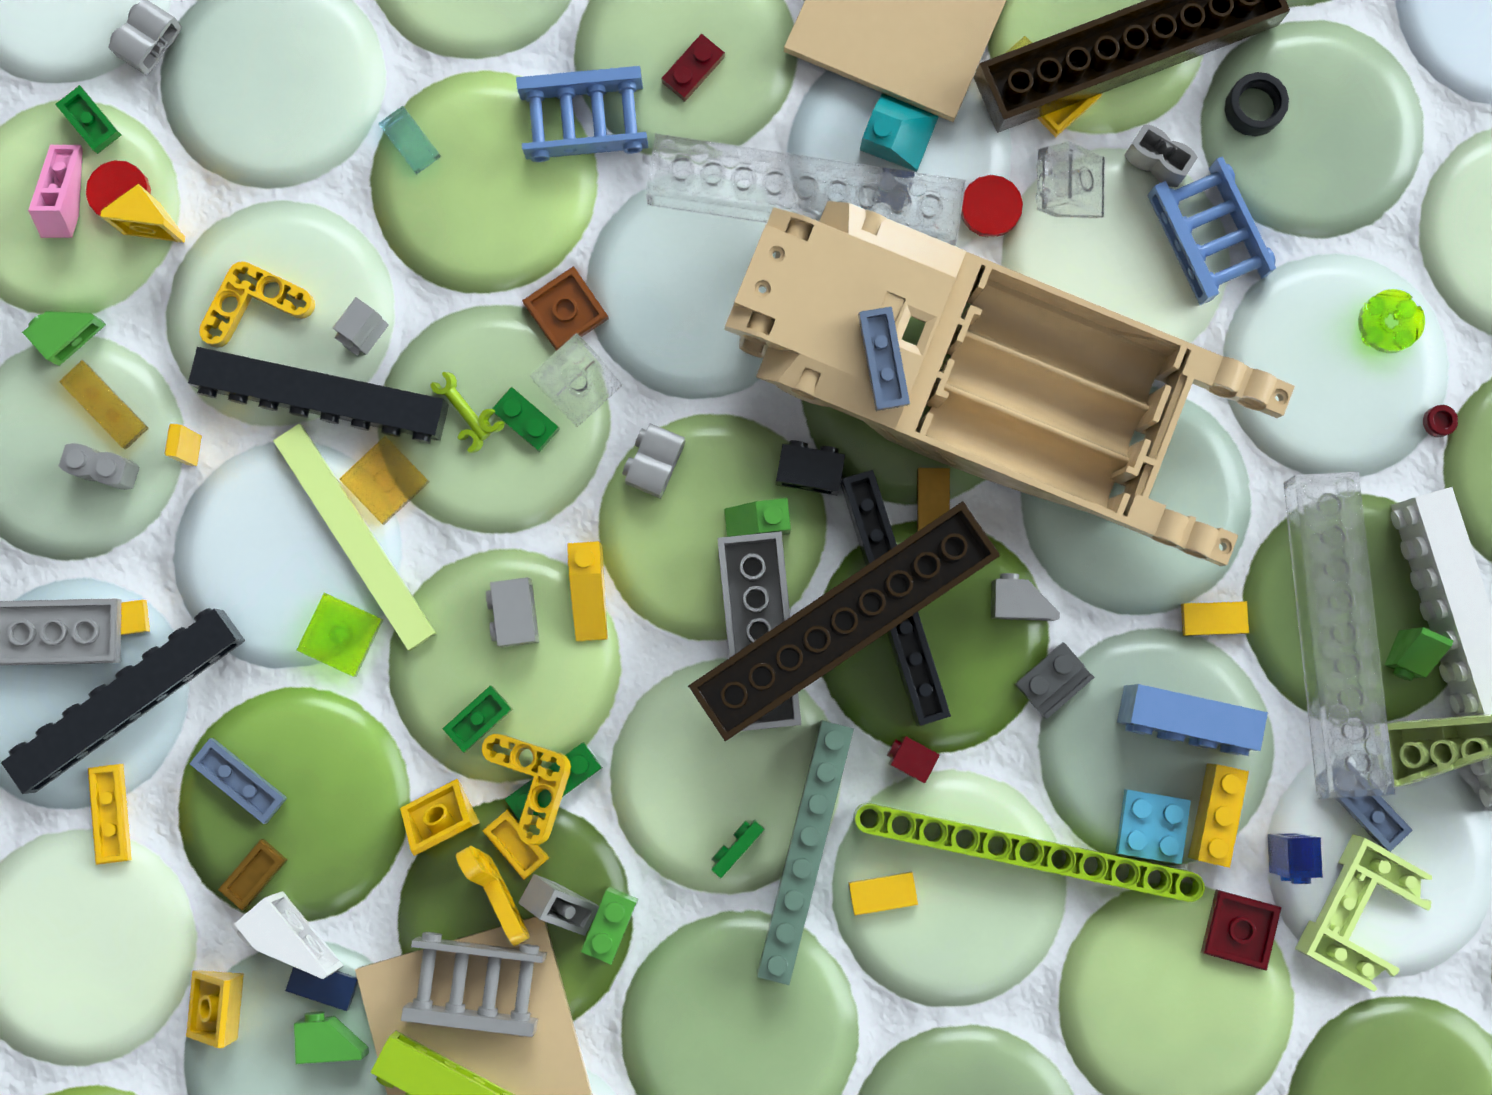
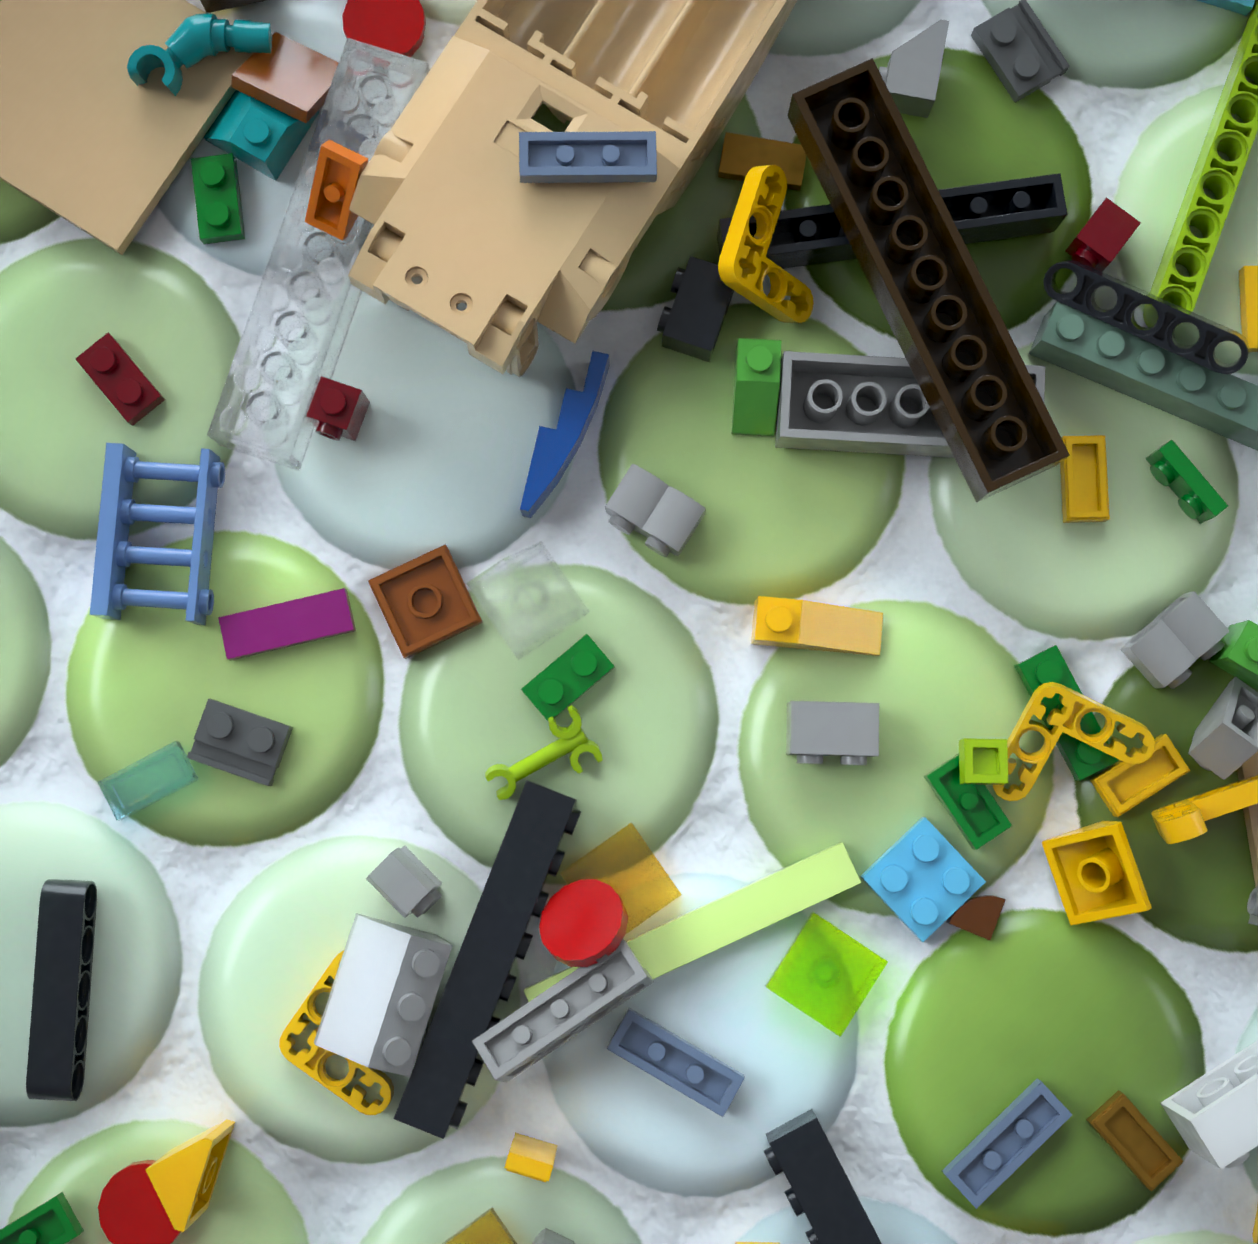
camera: 80 degrees left, 0 degrees up
none -> black beam [26,879,97,1101]
none -> teal piece [127,13,272,96]
none -> dark grey plate [187,698,293,786]
none -> green plate [191,153,245,245]
none -> magenta tile [218,588,356,660]
none -> tile [231,32,349,123]
none -> orange slope [305,139,369,241]
none -> dark red brick [306,376,370,441]
none -> slope [314,913,452,1077]
none -> light grey fence [472,939,654,1083]
none -> blue slope [520,351,610,518]
none -> red tile [539,879,628,967]
none -> sand blue plate [607,1008,745,1117]
none -> yellow beam [718,165,814,323]
none -> medium azure plate [860,817,986,942]
none -> reddish brown tile [946,895,1006,940]
none -> lime plate [959,738,1009,785]
none -> black beam [1043,260,1249,374]
none -> yellow tile [1060,435,1110,523]
none -> light grey brick [1120,591,1229,689]

